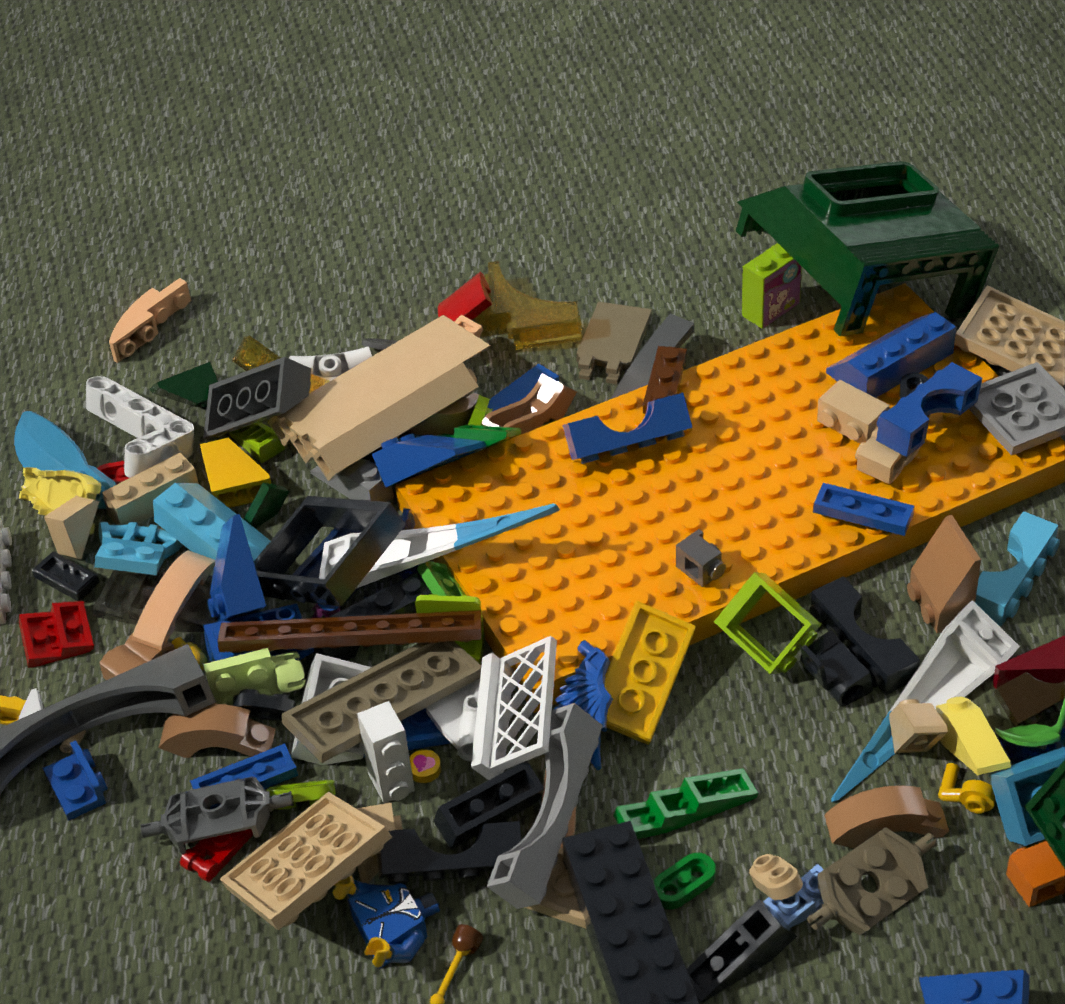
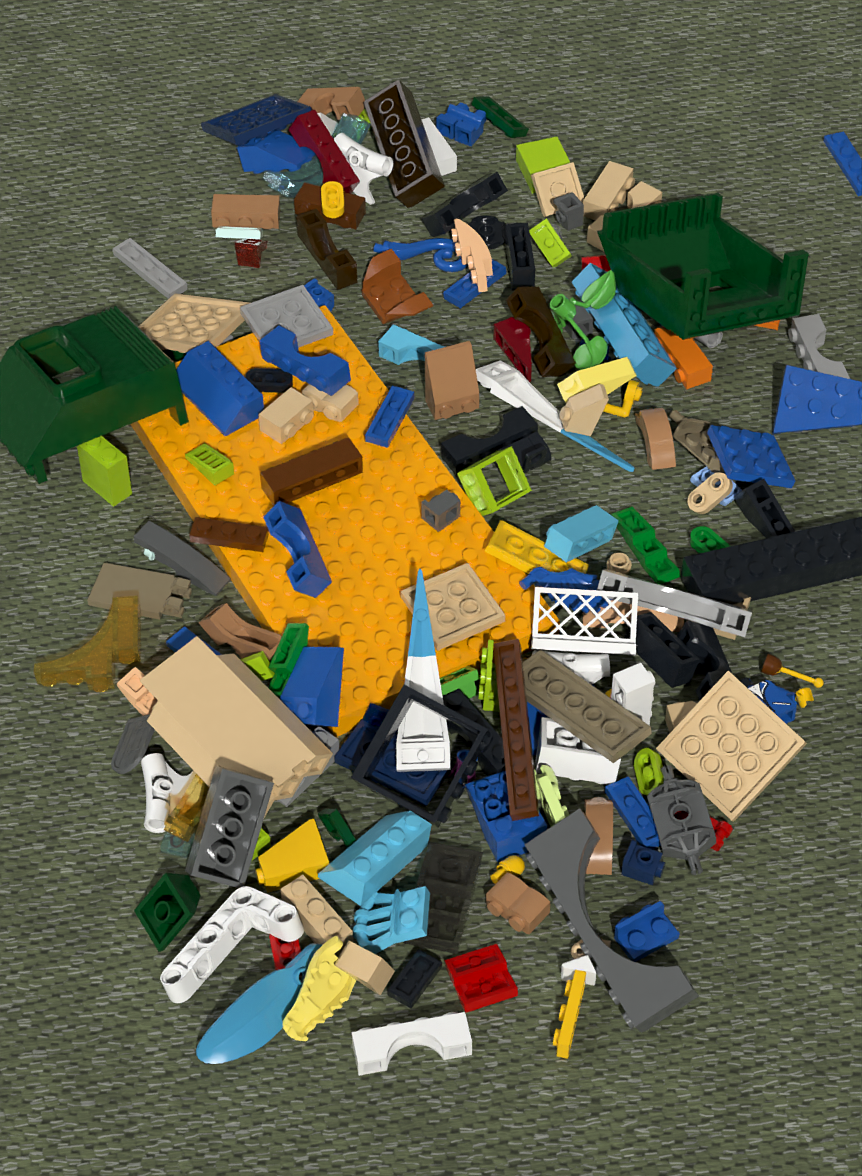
camera: 95 degrees left, 5 degrees up
light nougat slope [109,278,191,363] -> none
light nougat slope [132,550,216,650] -> none
blue slope [207,514,266,622] -> none
black plate [232,689,296,721] -> none
red slope [438,272,492,322] -> none
none -> lime slope [185,443,234,486]
none -> reddish brown brick [260,437,363,506]
none -> tan plate [401,563,505,651]
none -> medium azure brick [544,505,619,562]
none -> tan plate [607,553,632,575]
none -> dark blue brick [622,840,666,885]
none -> blue plate [707,425,795,488]

